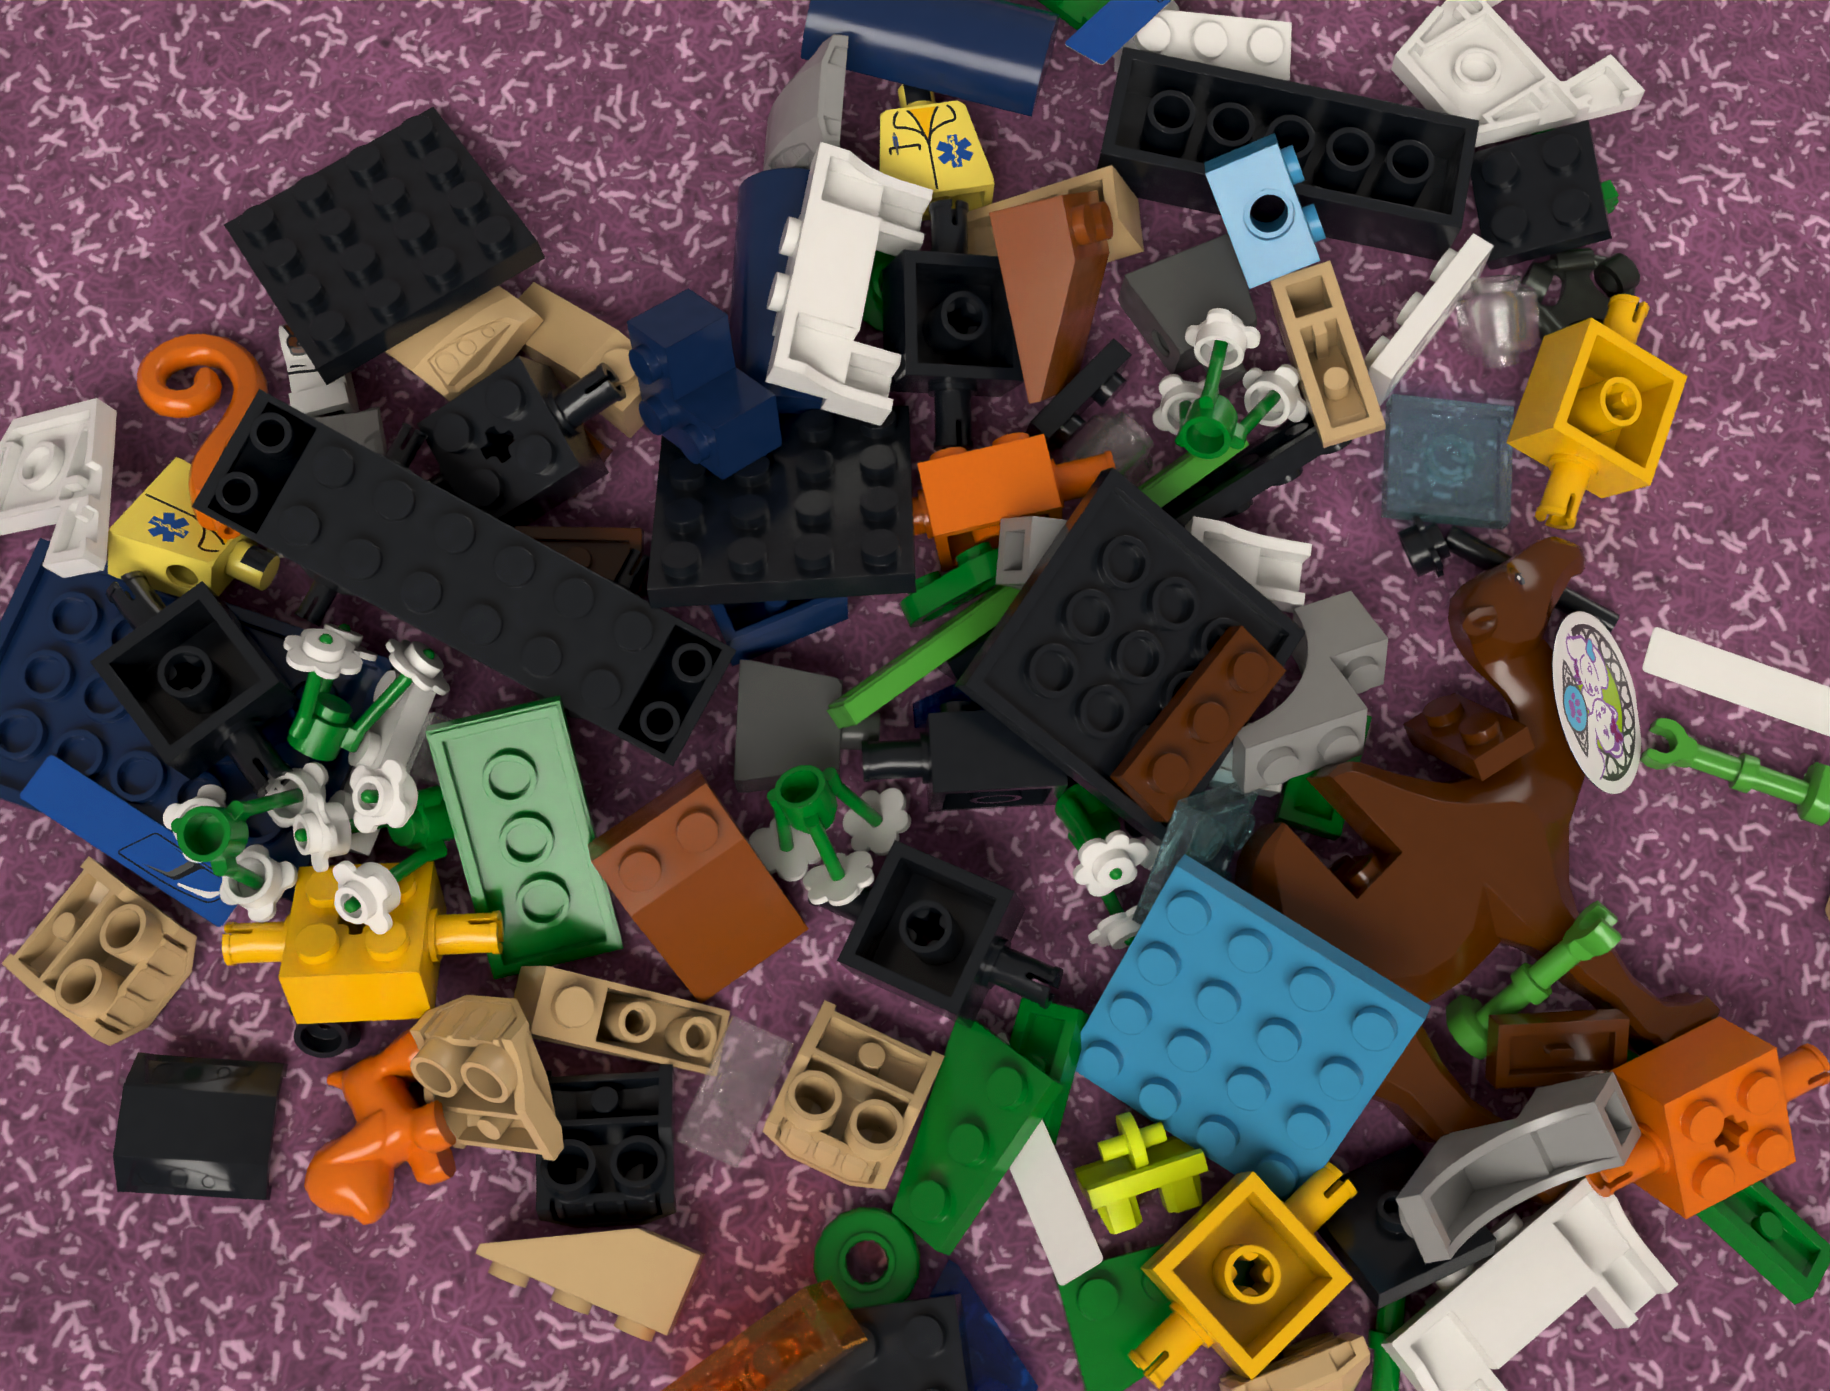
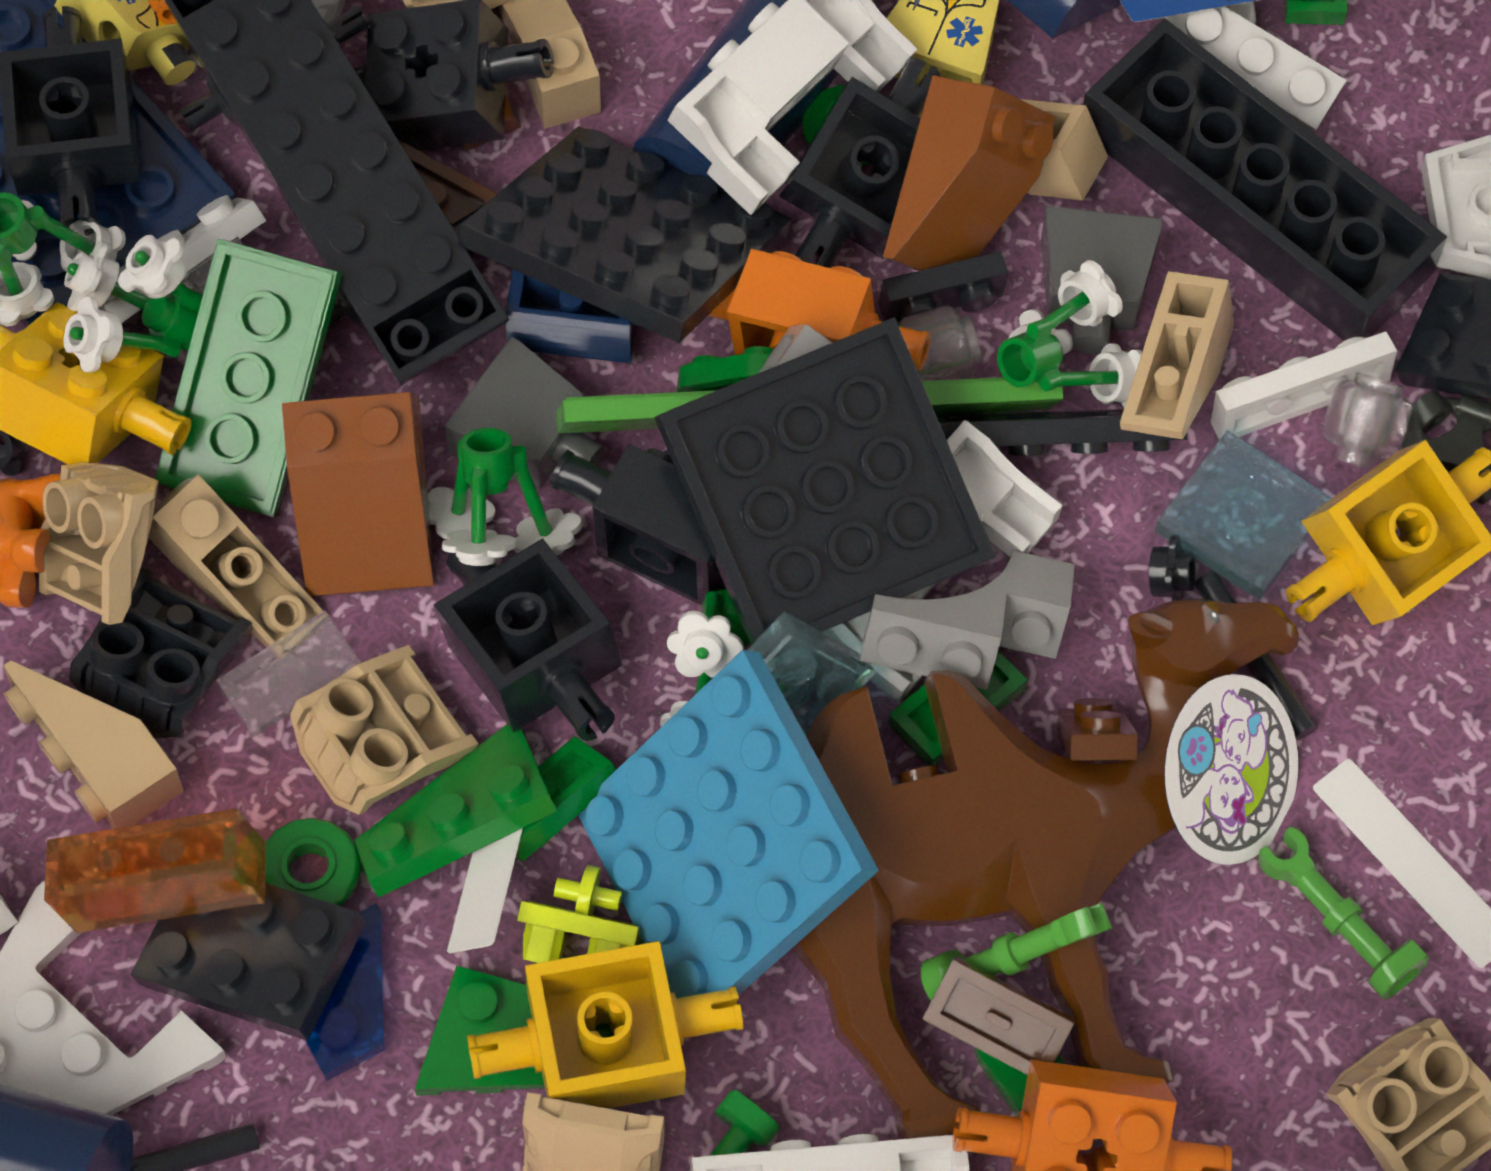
camera: 35 degrees right, 10 degrees down
plant [283,623,450,761] -> none
dark blue brick [627,288,782,480] -> none
reddish brown plate [1110,625,1286,822] -> none
brick [1204,133,1326,289] -> none
black plate [1317,1143,1496,1309] -> none
light grey arch [1396,1071,1642,1264] -> none

